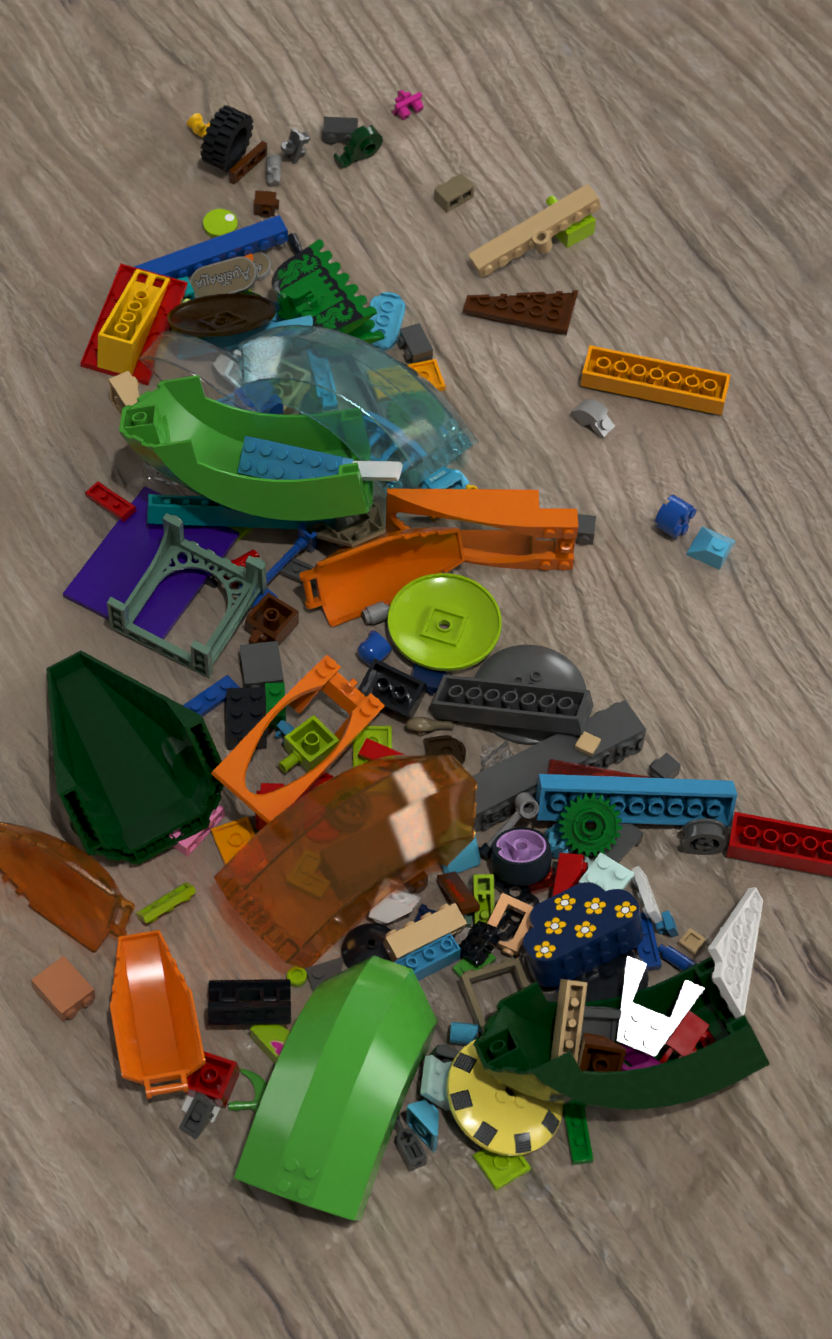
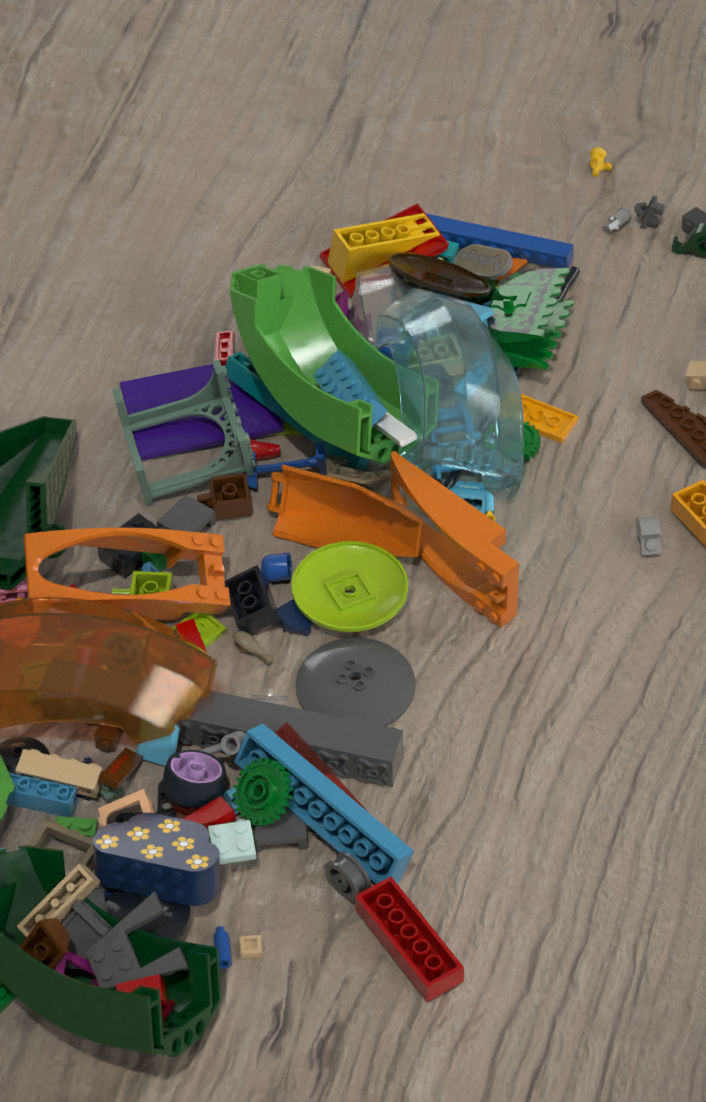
camera: 50 degrees right, 10 degrees down
blue plate [183,675,240,717] -> none
black tyre [201,105,254,172] -> none
lime tile [203,209,238,238] -> none
reddish brown tile [229,140,267,185] -> none
reddish brown brick [254,190,280,217] -> none
light grey brick [361,601,389,625] -> none
medium azure tile [367,292,406,351] -> none
white slope [369,885,422,924] -> none
dark grey brick [398,323,433,364] -> none
dark brown tile [423,735,466,775] -> none
dark grey brick [432,675,594,735] -> none
black hinge [459,920,503,966] -> none
lime slope [472,874,495,924] -> none
tan tile [574,731,601,757] -> none
dark grey brick [575,514,596,545] -> none
white plate [632,866,662,924] -> none
blue plate [636,912,662,970] -> none
dark grey brick [649,752,681,779] -> none
blue brick [655,494,697,538] -> none
dark azure tile [655,910,679,938] -> none
medium azure slope [686,526,736,570] -> none
white wing [708,887,763,1019] -> none

